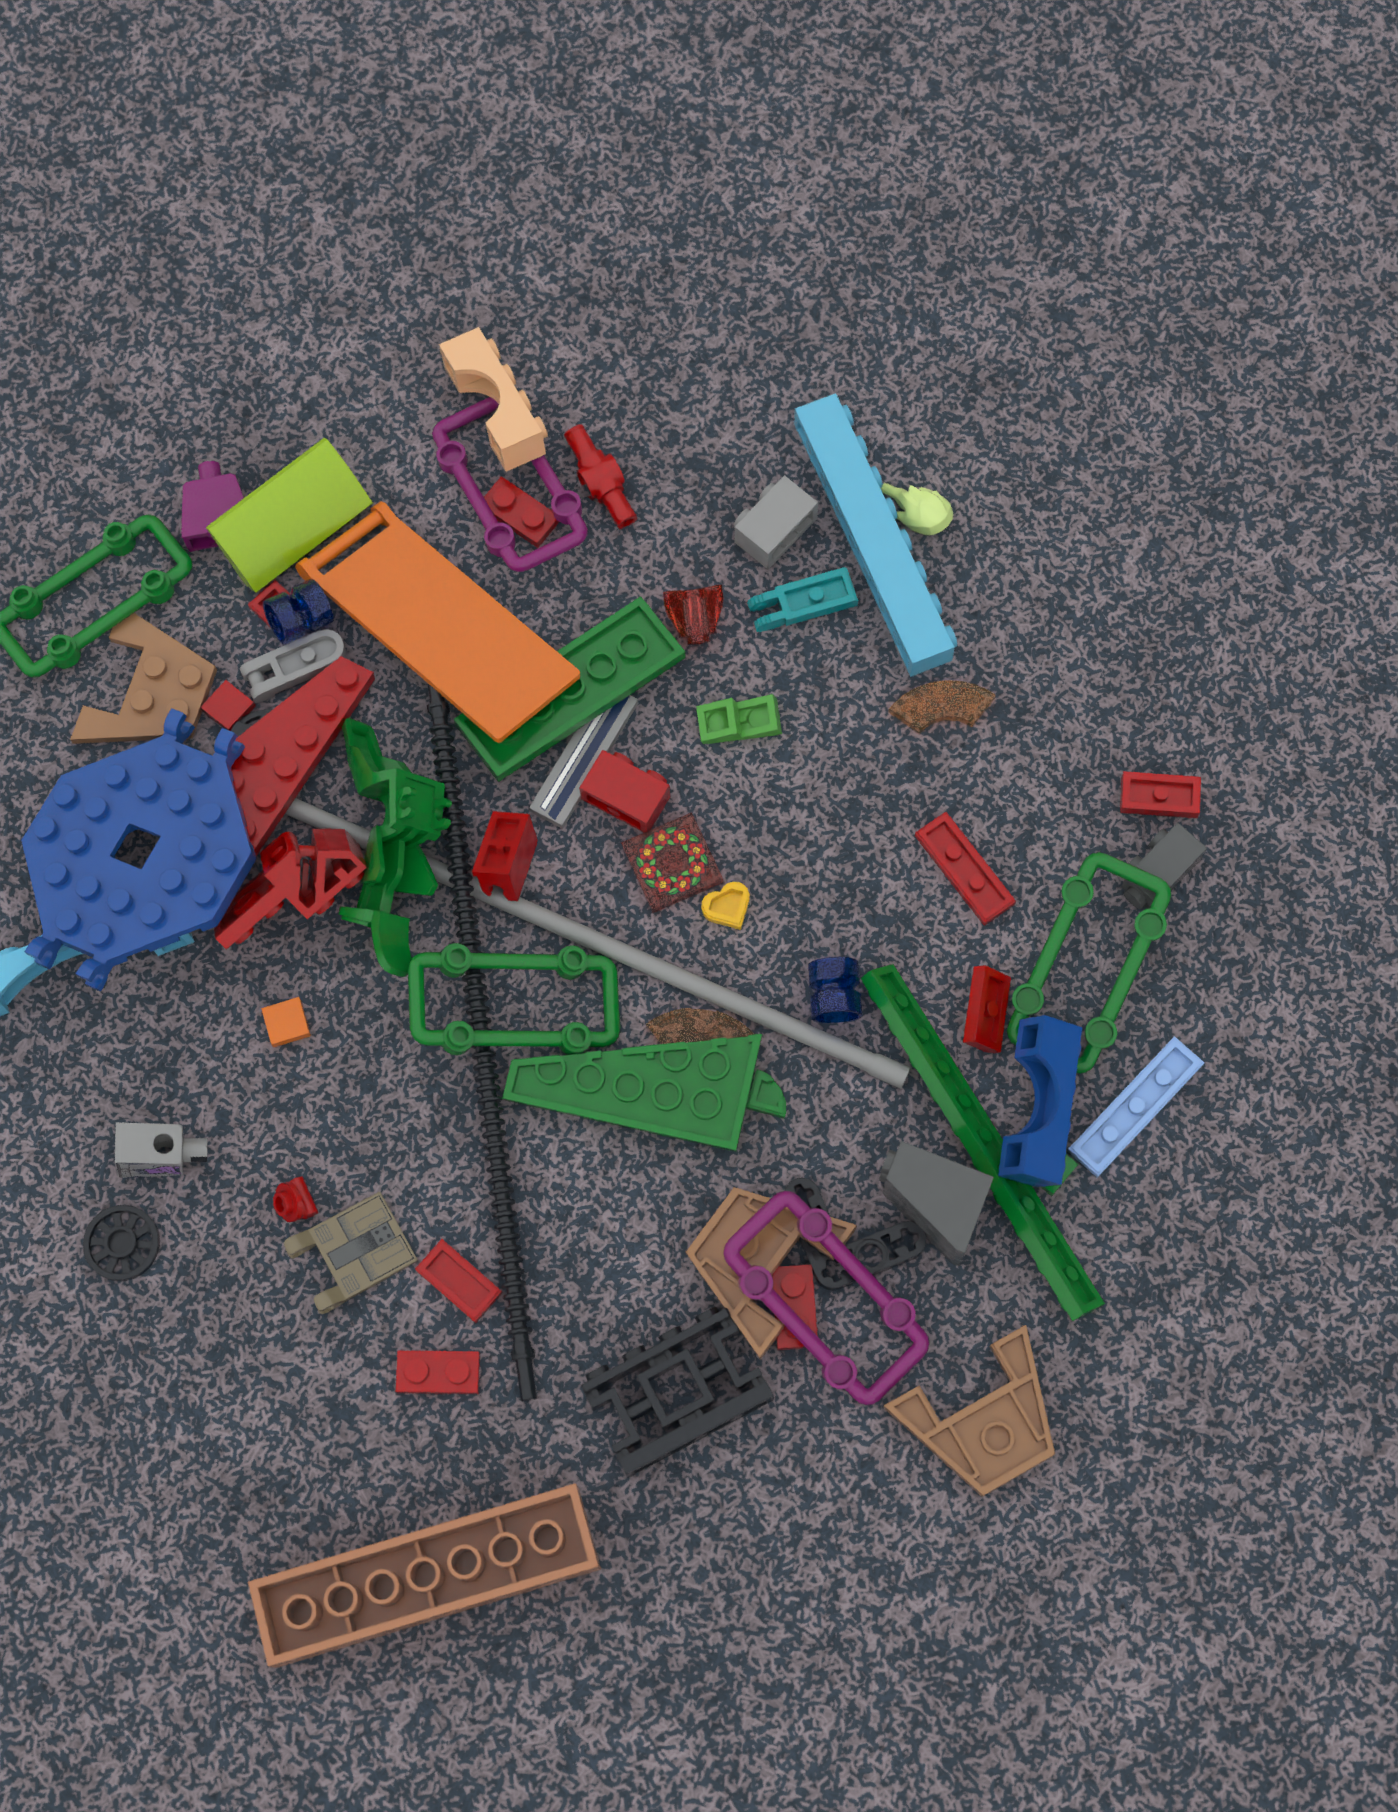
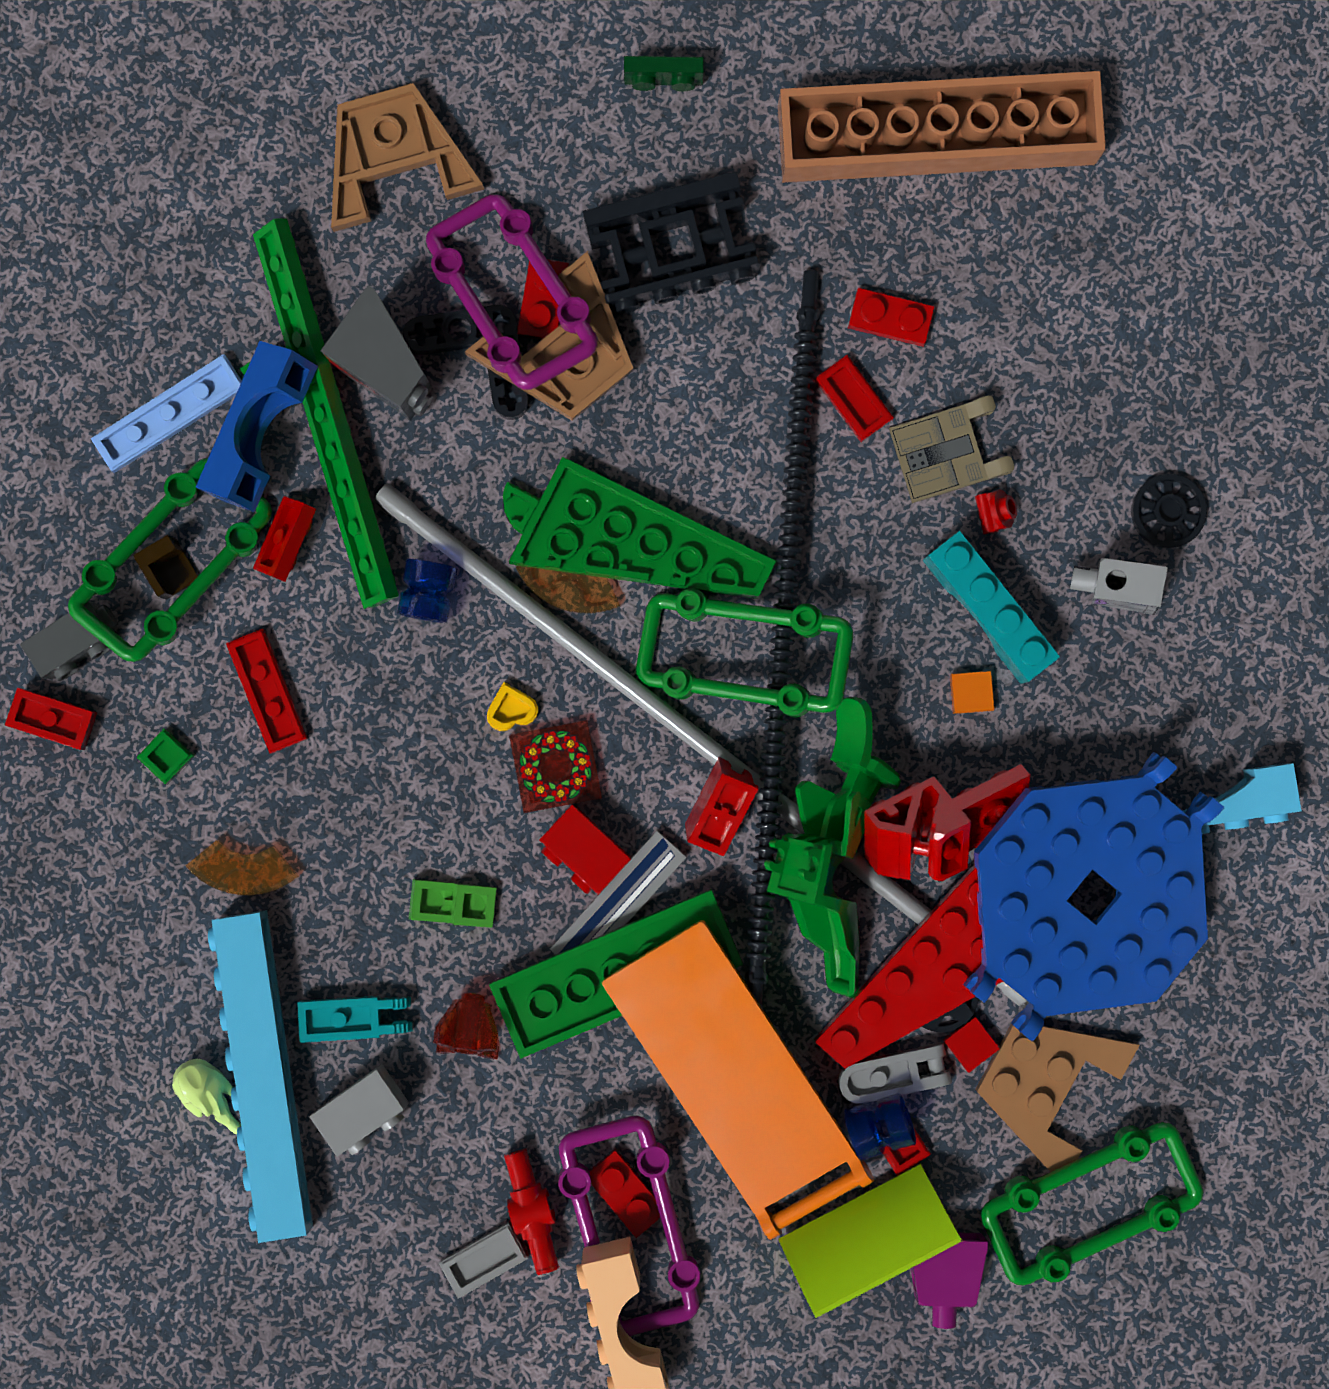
camera: 170 degrees left, 15 degrees up
none -> dark brown panel [133,535,198,600]
none -> green tile [136,729,195,785]
none -> light grey tile [439,1221,529,1299]
none -> dark green plate [624,56,703,92]
none -> teal arch [922,531,1060,684]

